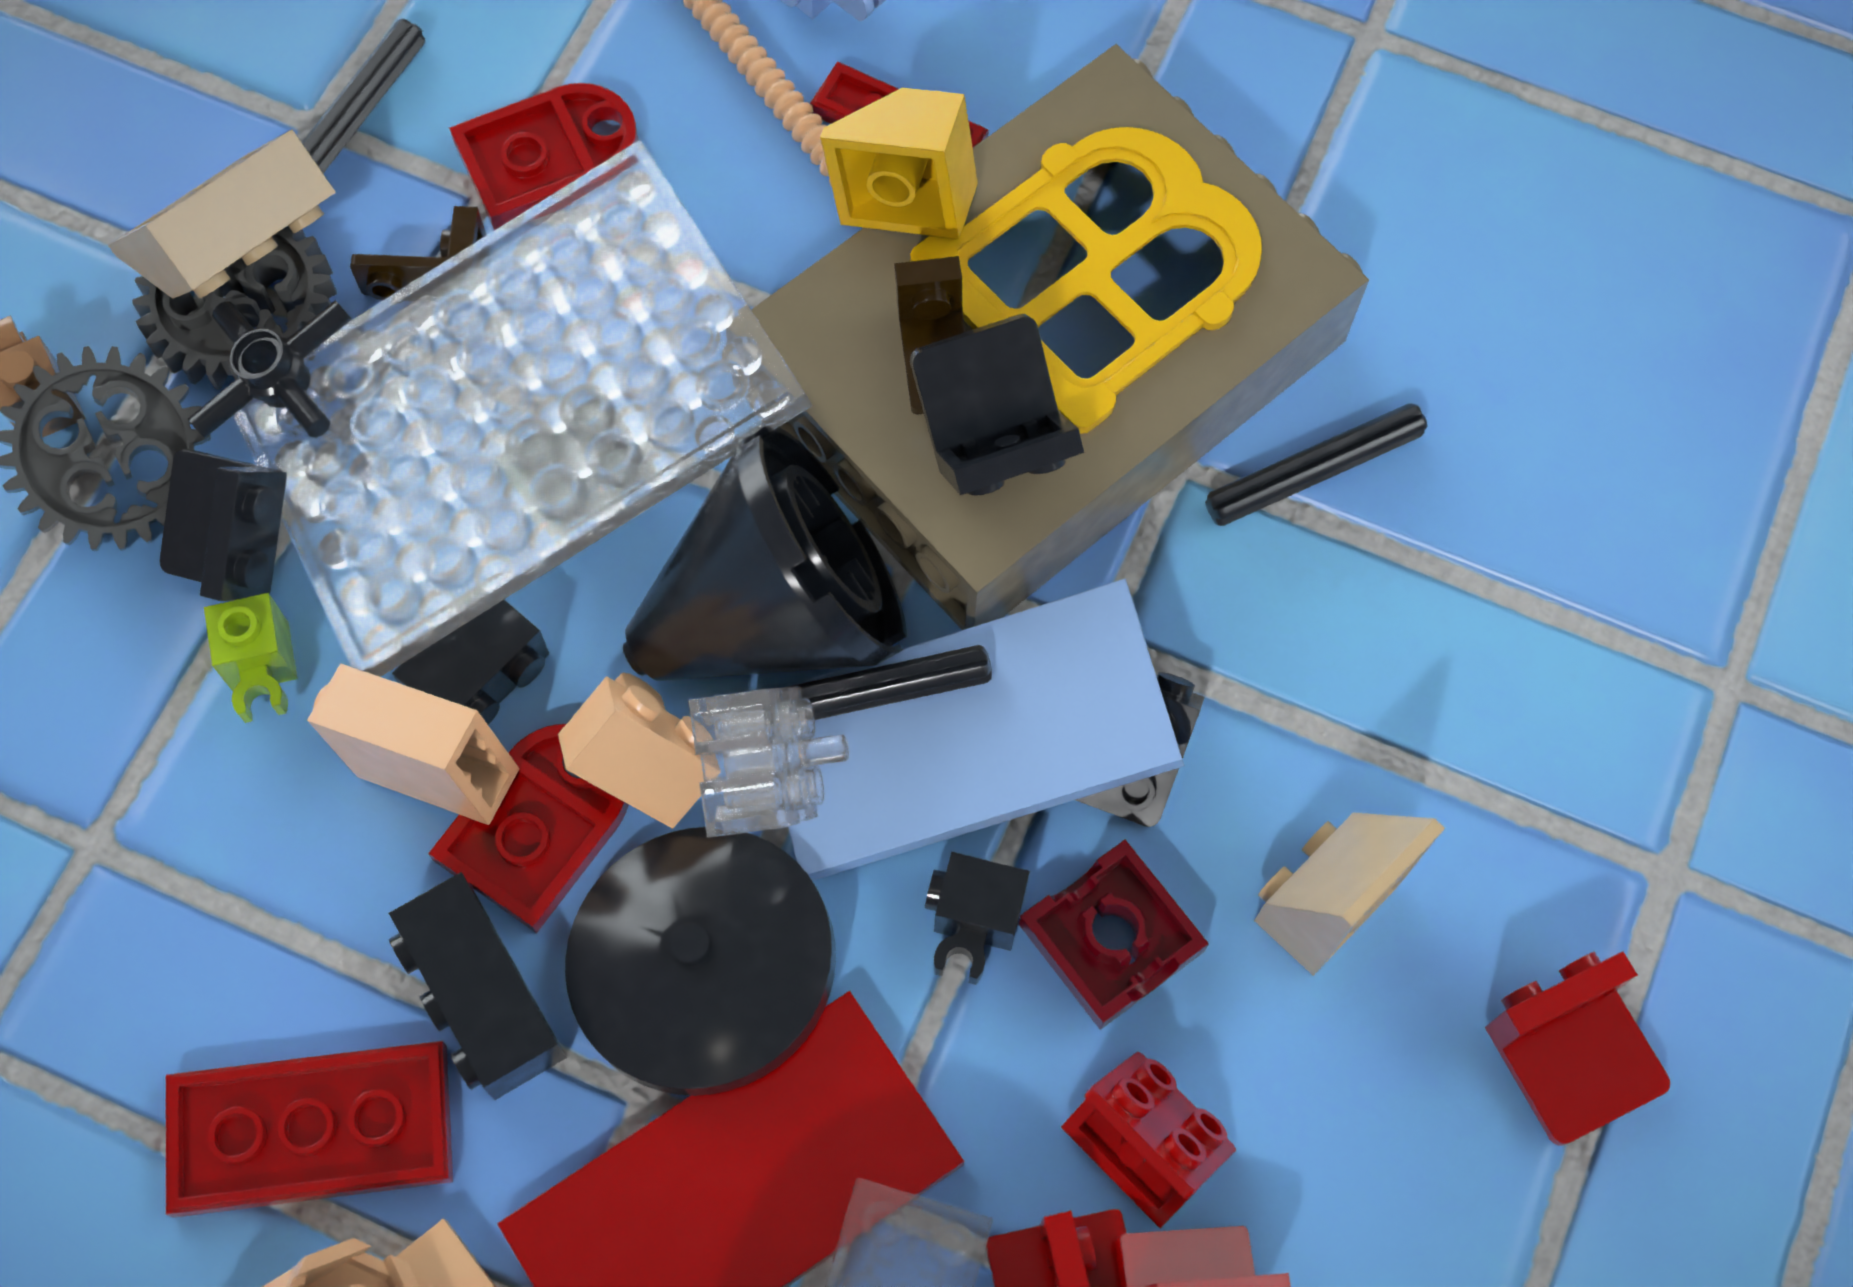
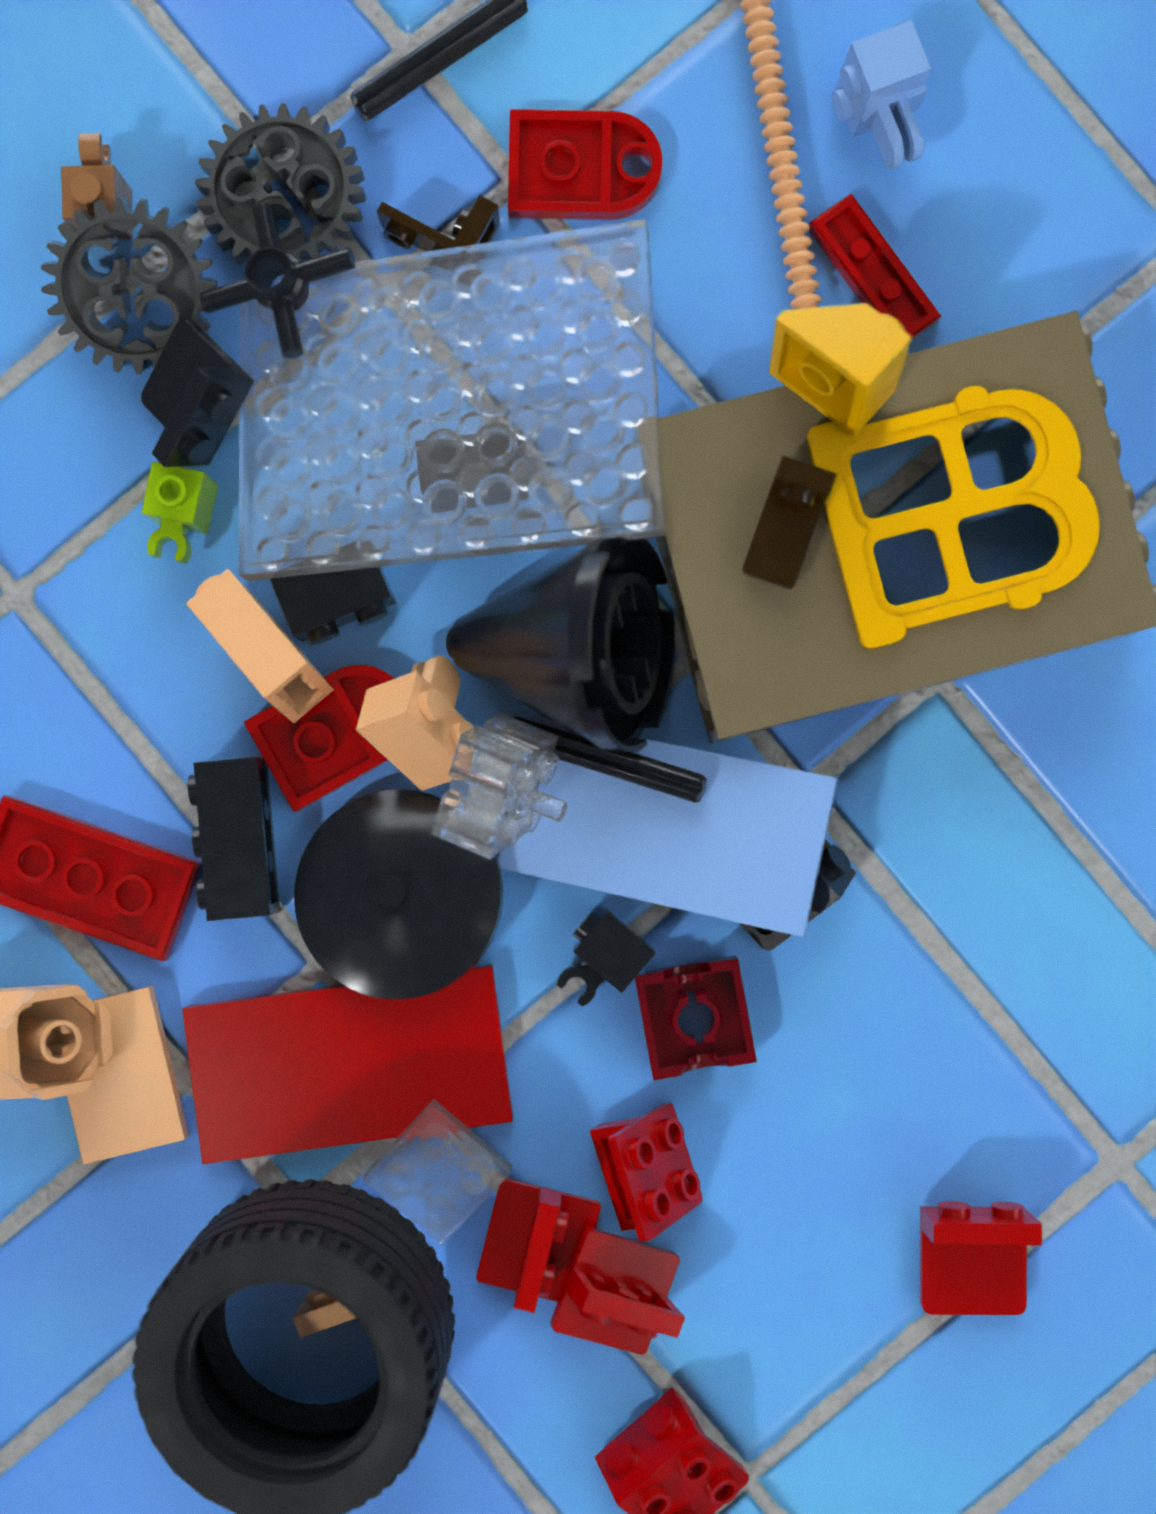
camera: 30 degrees right, 20 degrees up
tan slope [108,129,336,299] -> none
black bracket [910,314,1084,495] -> none
black axle [1205,403,1428,526] -> none
tan slope [1254,813,1445,976] -> none

